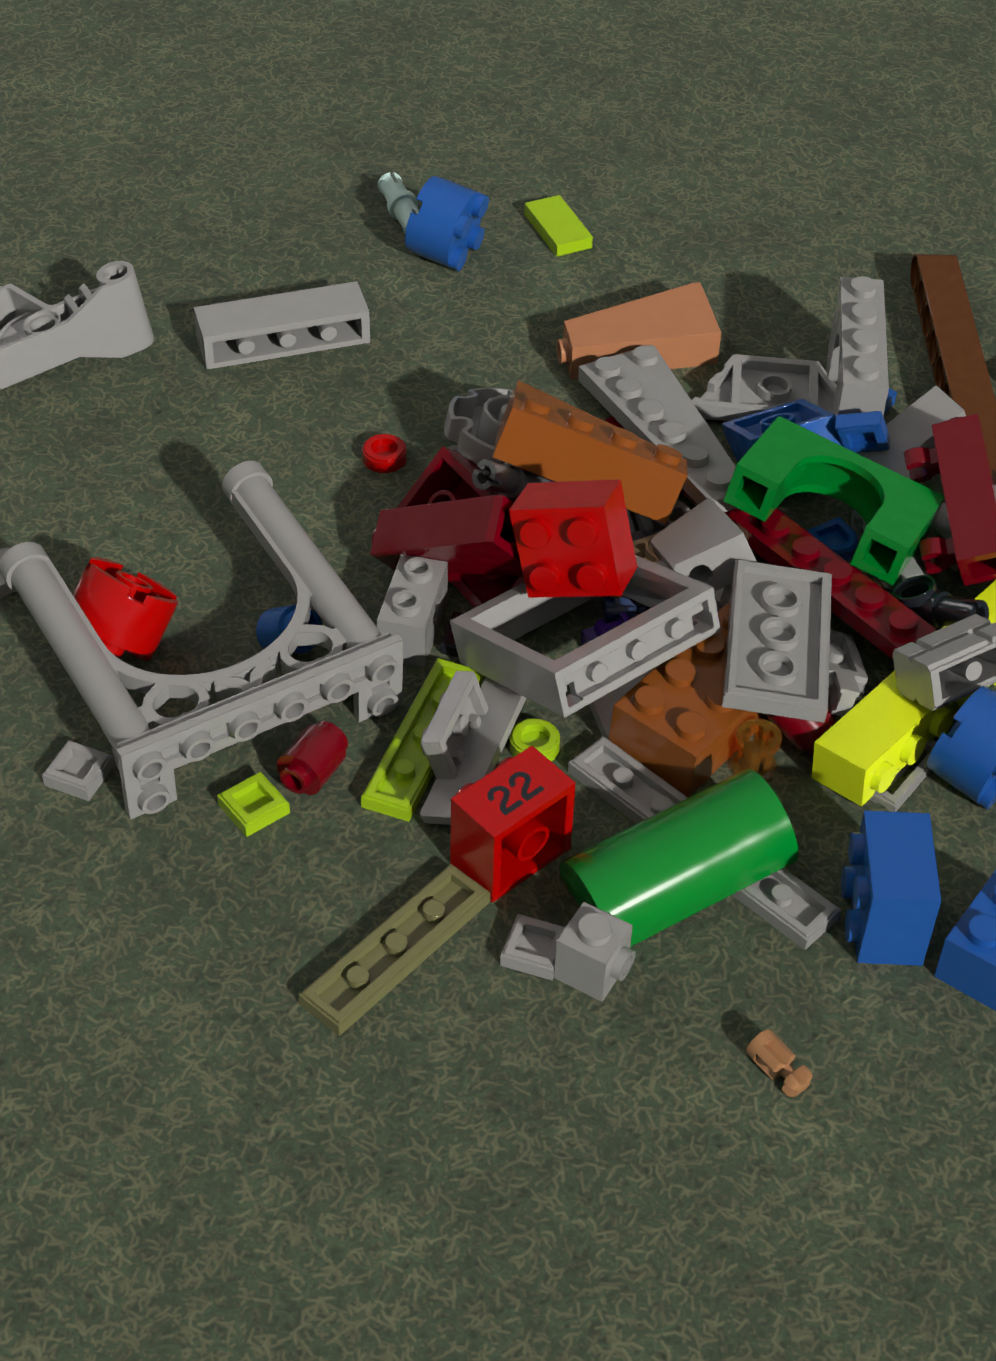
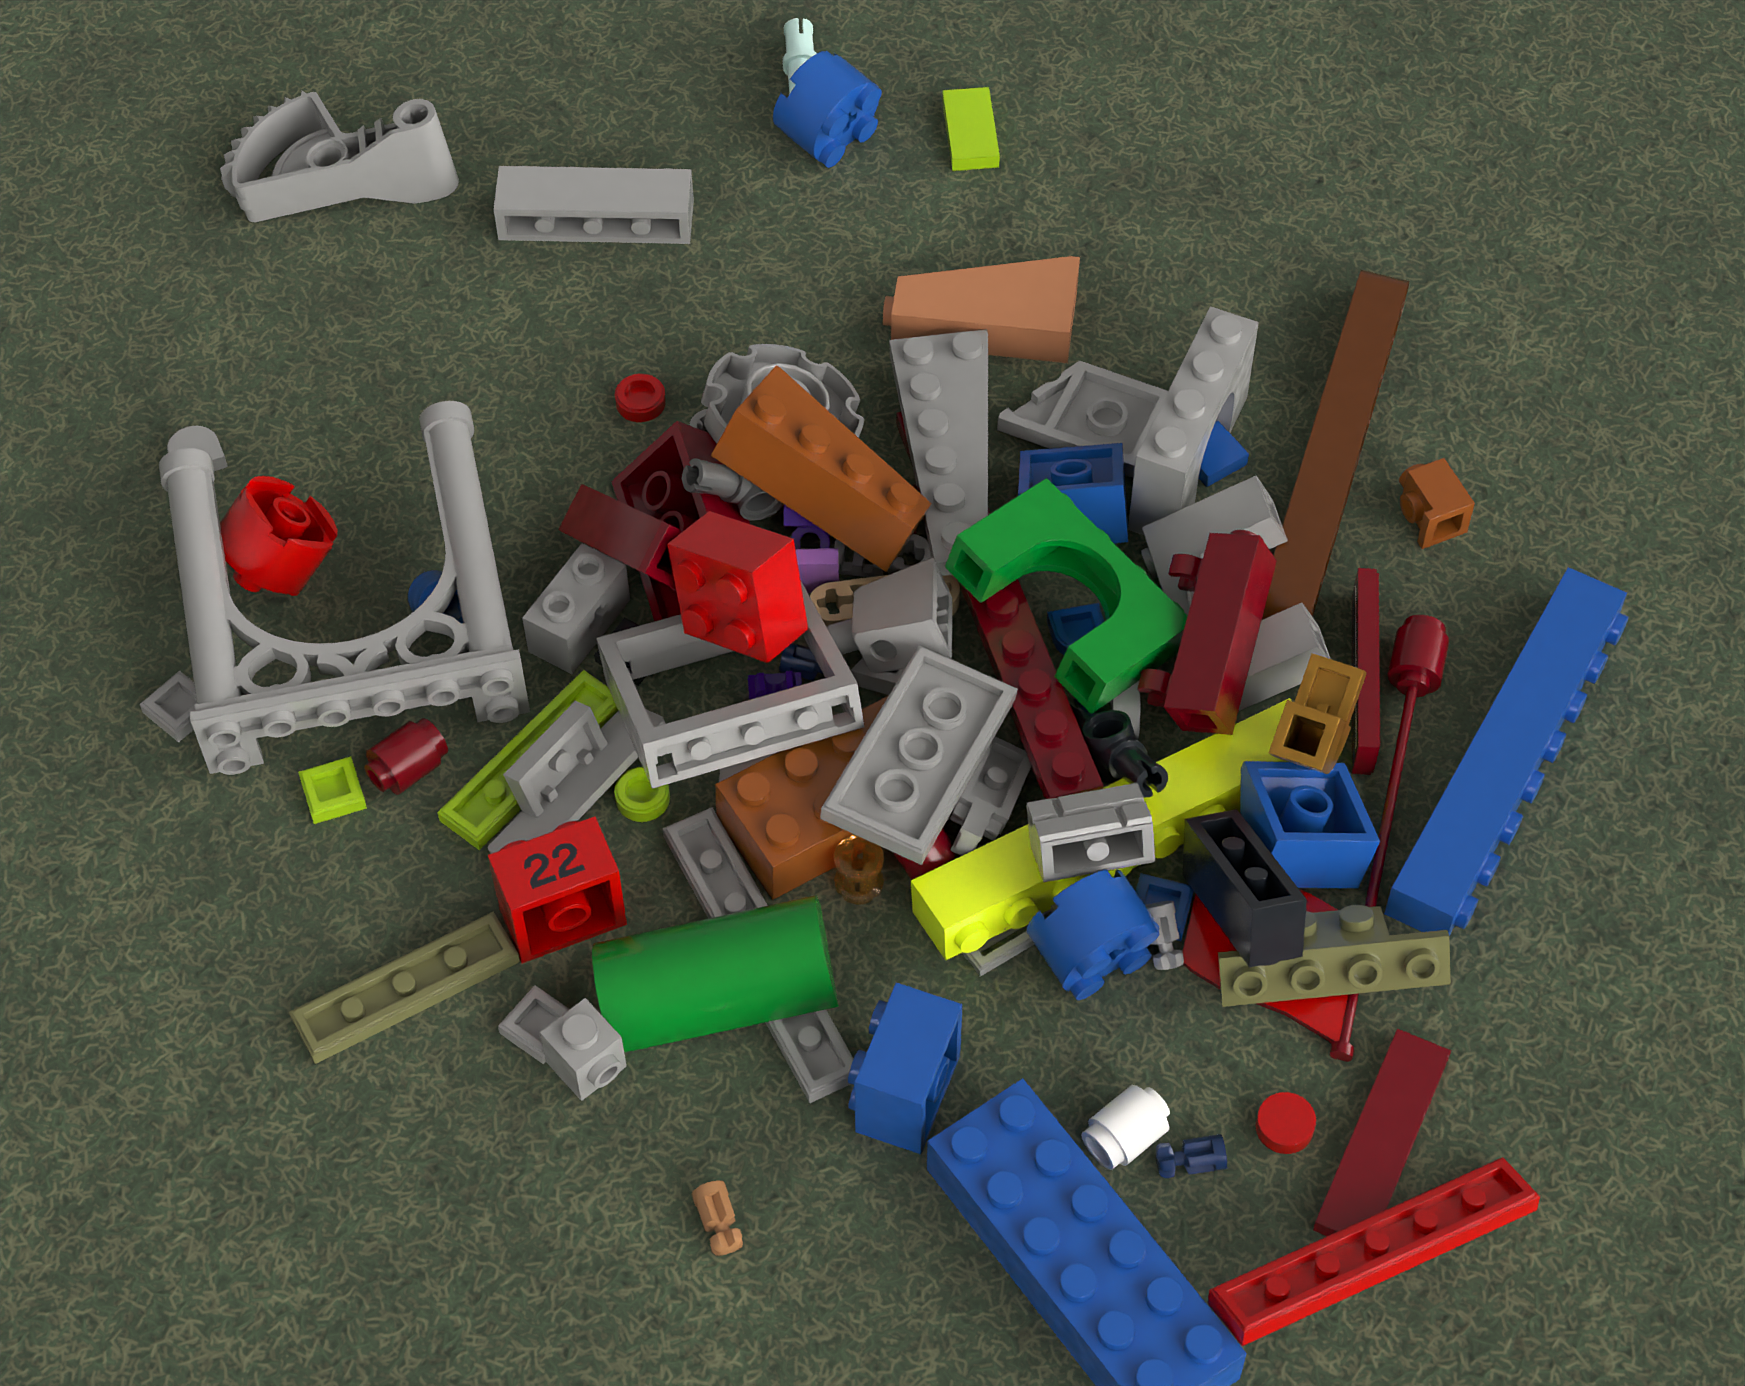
camera: 20 degrees right, 10 degrees up
blue tile [835,411,890,453] -> none

